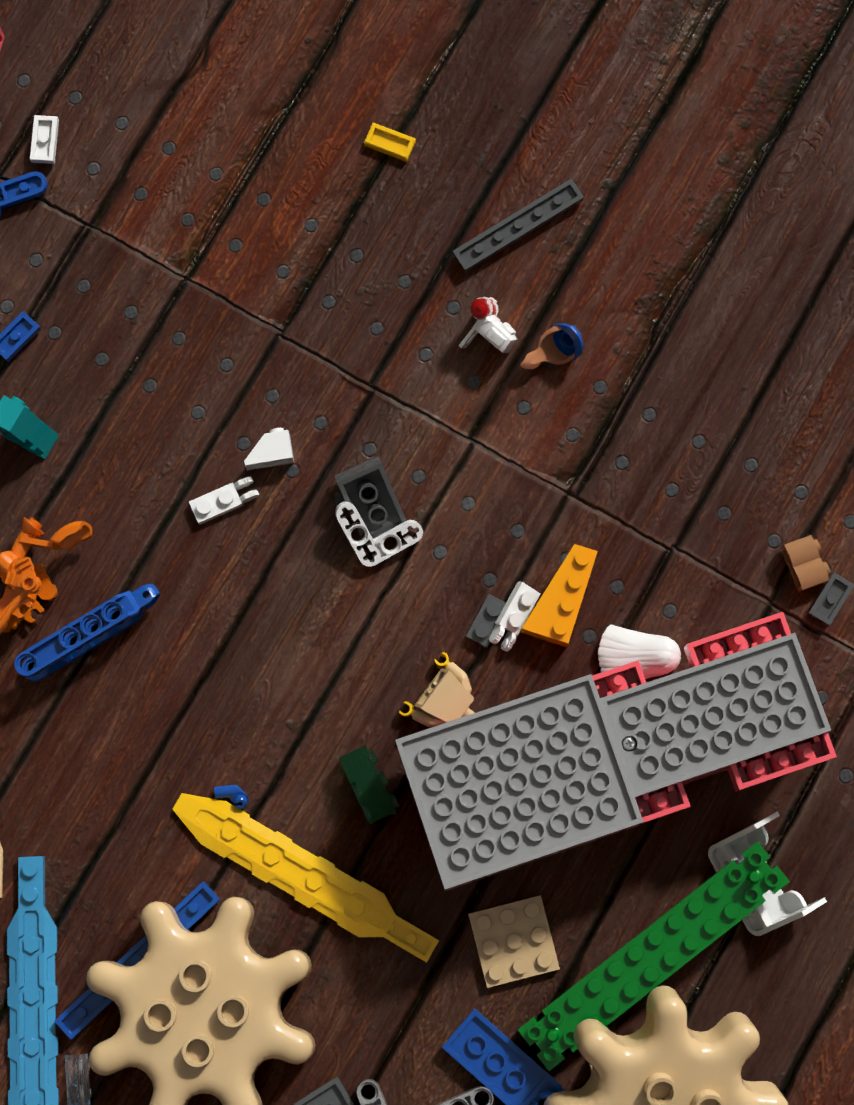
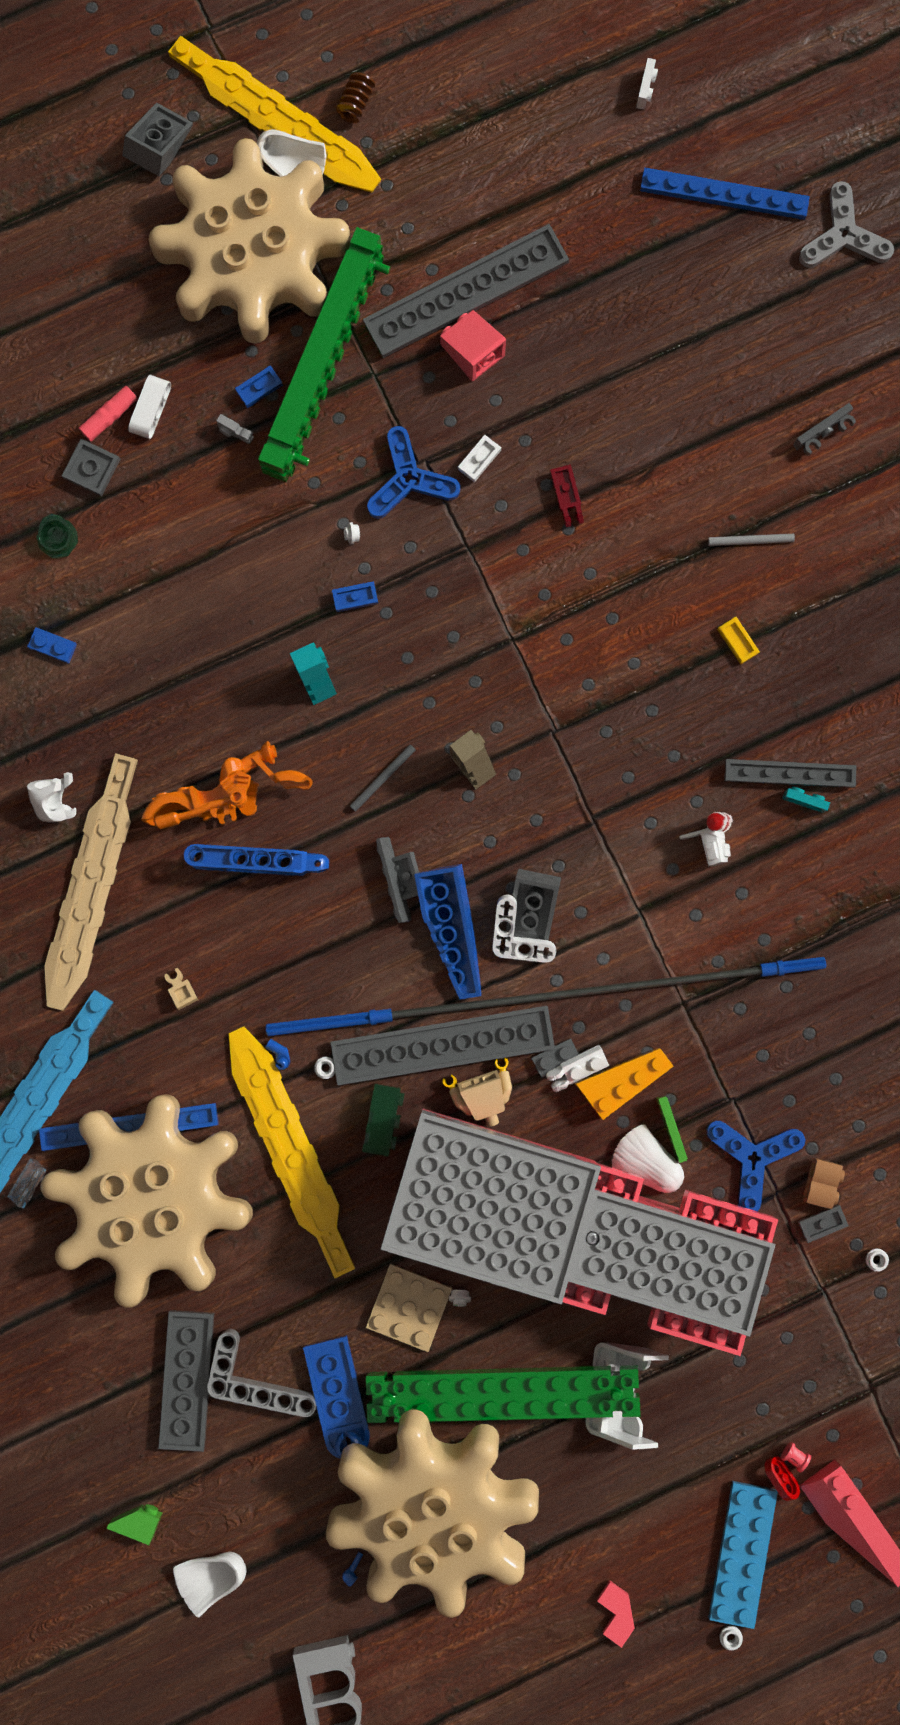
camera: 30 degrees right, 5 degrees up
white hinge [189,476,259,525] -> none
white slope [244,428,294,471] -> none
piece [520,323,584,369] -> none
none -> tan plate [165,968,198,1010]
none -> axle [266,957,826,1036]
none -> white plate [315,1057,335,1079]
none -> dark grey plate [331,1006,555,1085]
none -> dark grey bar [350,744,416,812]
none -> dark grey bracket [376,837,419,923]
none -> blue wedge [414,864,482,999]
none -> white plate [449,1290,471,1307]
none -> dark tan wedge [450,730,496,790]
none -> dark red hinge [550,464,584,527]
none -> bright green tile [656,1096,688,1163]
none -> blue piece [706,1120,805,1211]
none -> light grey bar [708,534,795,546]
none -> teal plate [782,787,830,813]

